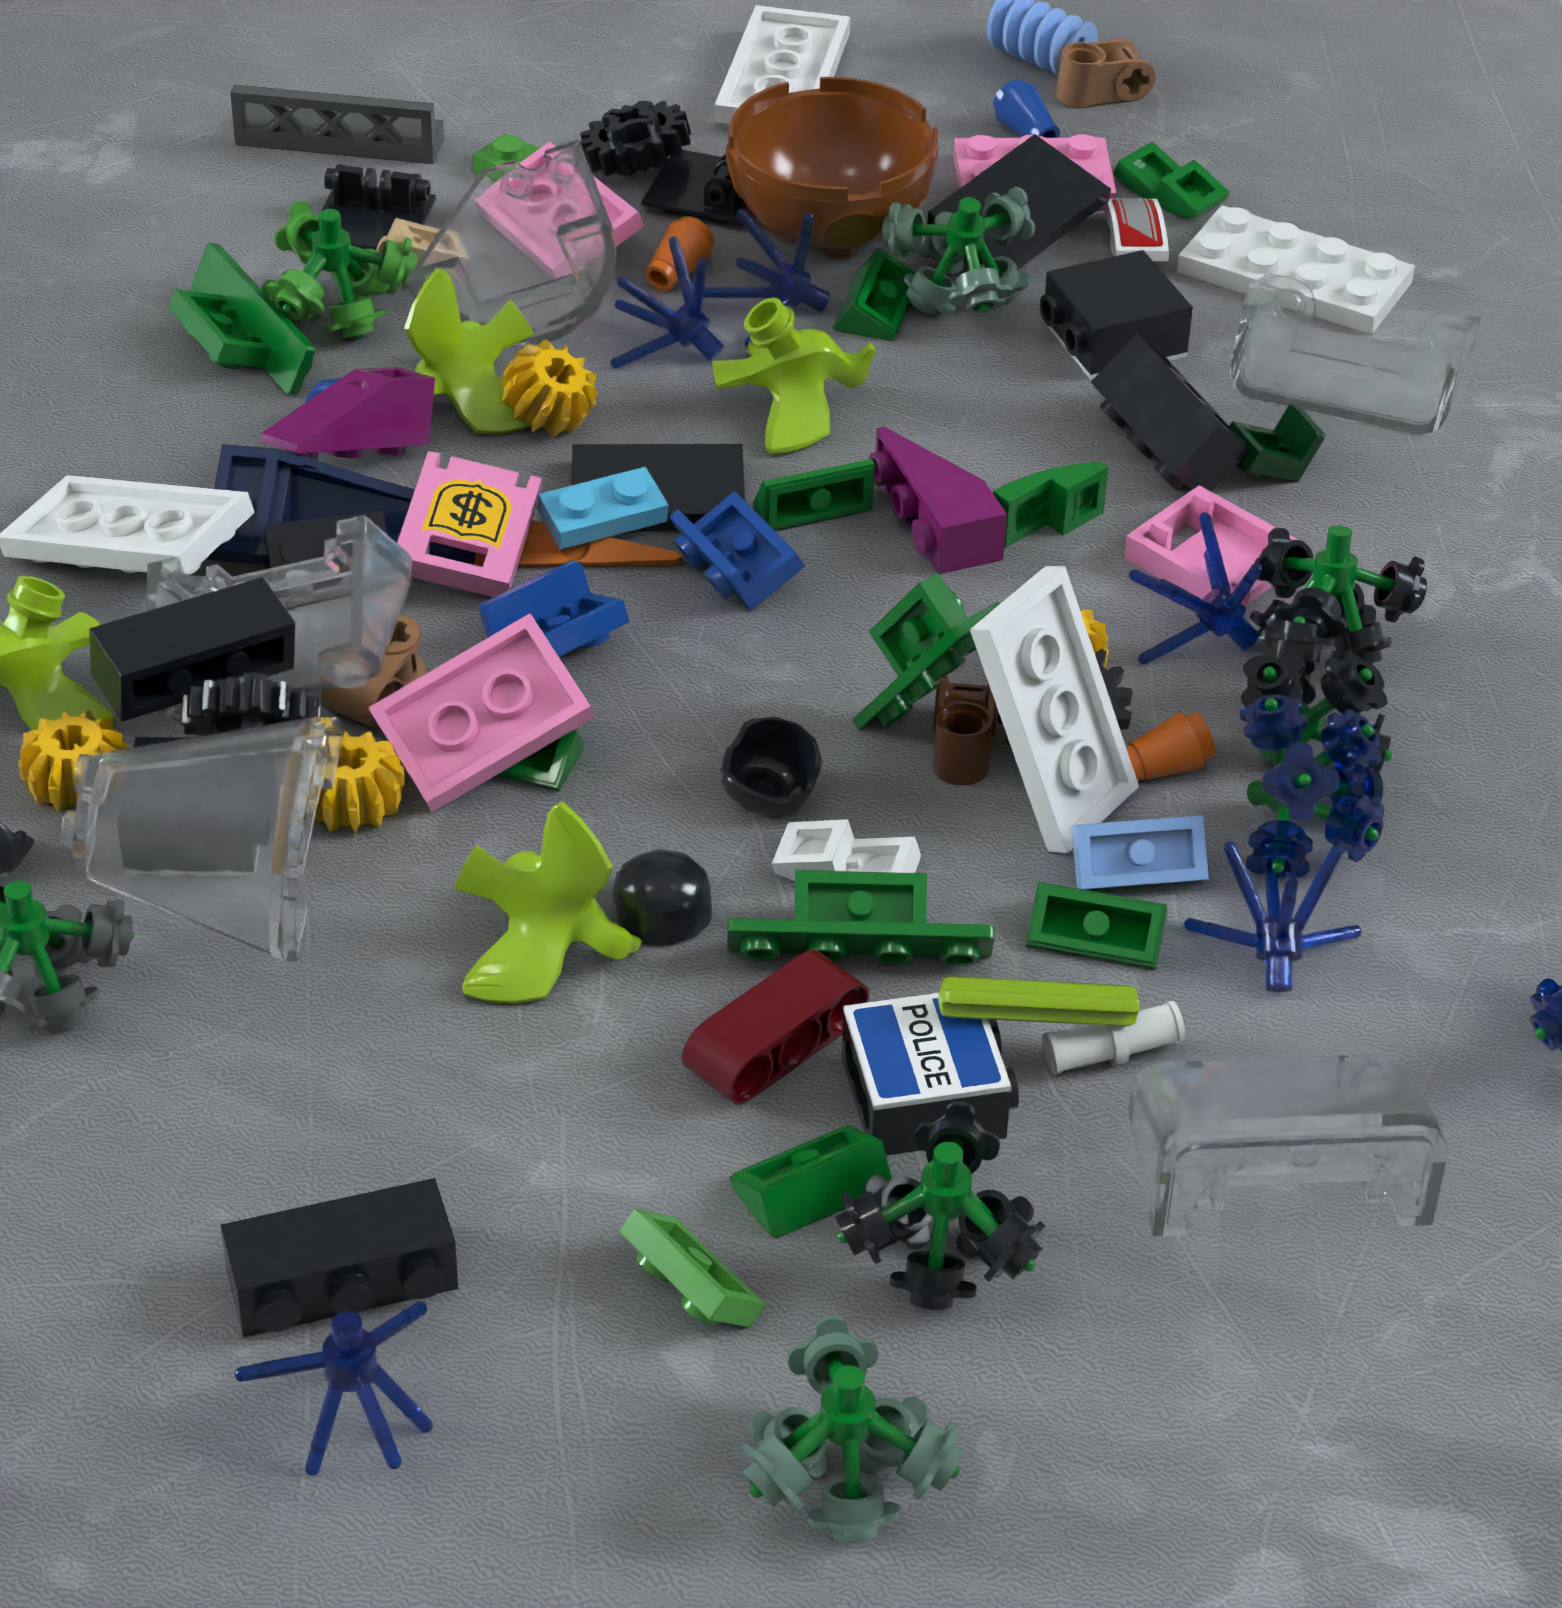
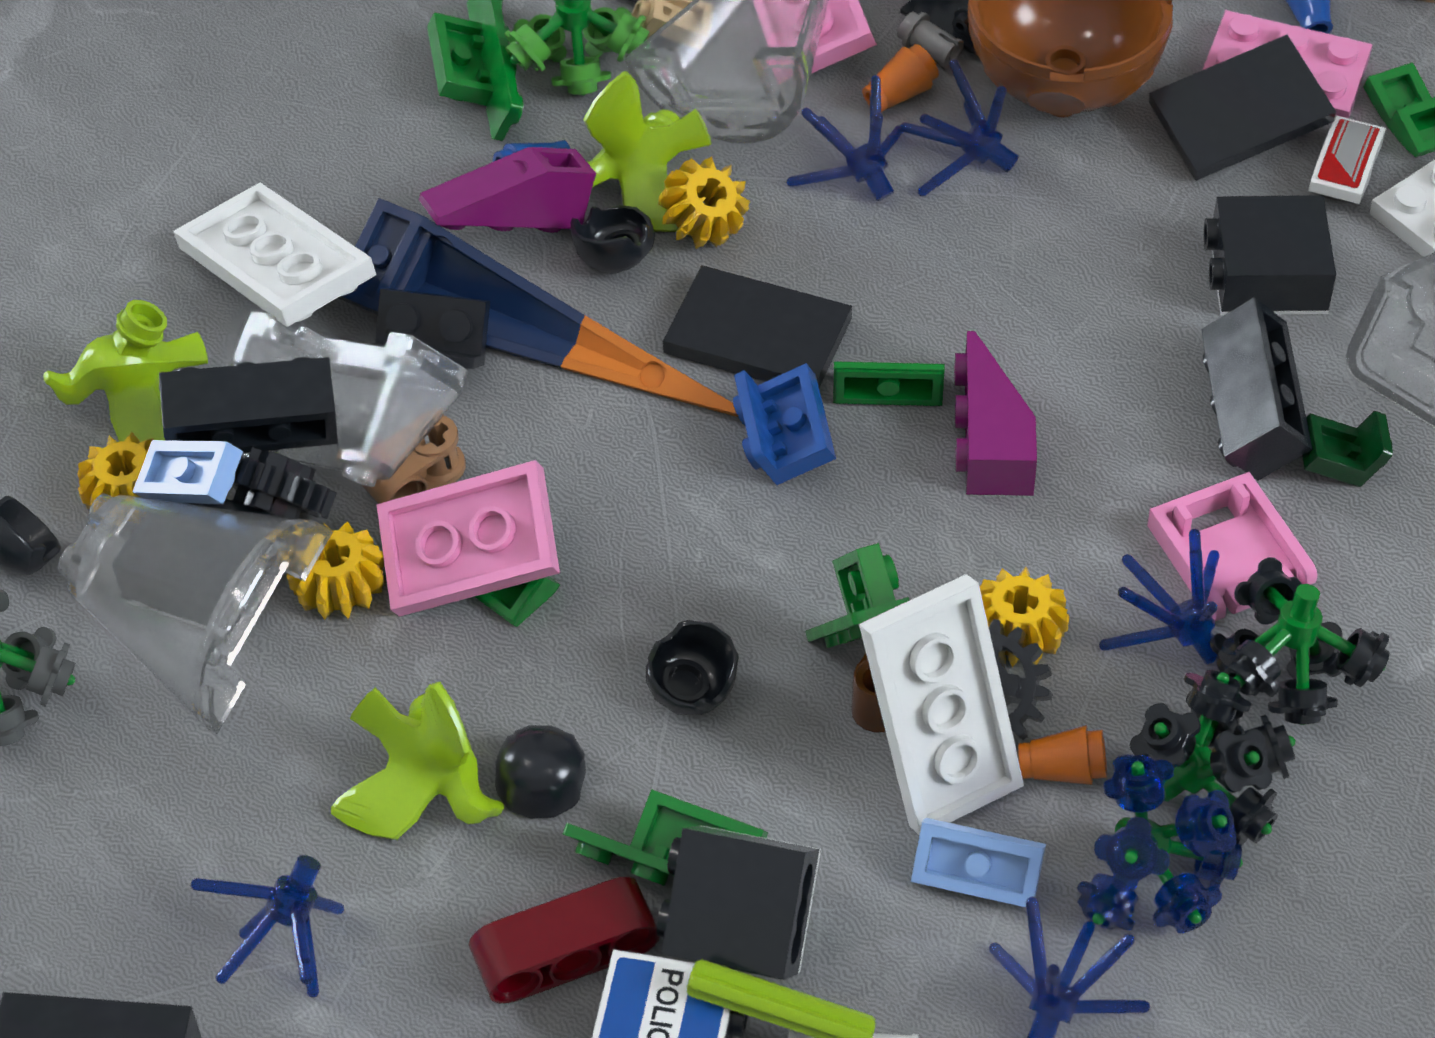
camera: 25 degrees right, 10 degrees up
bright pink container [392,451,542,597] -> none
blue bracket [479,561,630,661] -> none
medium azure plate [537,467,669,550] -> none
lime animal [712,298,876,456] -> none
white slope [772,819,921,881] -> none
green slope [833,247,916,341] -> none
sand green plant [882,187,1035,315] -> none
green slope [993,462,1108,548] -> none
green slope [1026,882,1167,970] -> none
none -> light blue plate [133,440,243,504]
none -> clear blue plant [190,855,344,998]
none -> black hair [570,205,655,274]
none -> black piece [657,825,821,980]
none -> light grey pin [897,12,964,69]

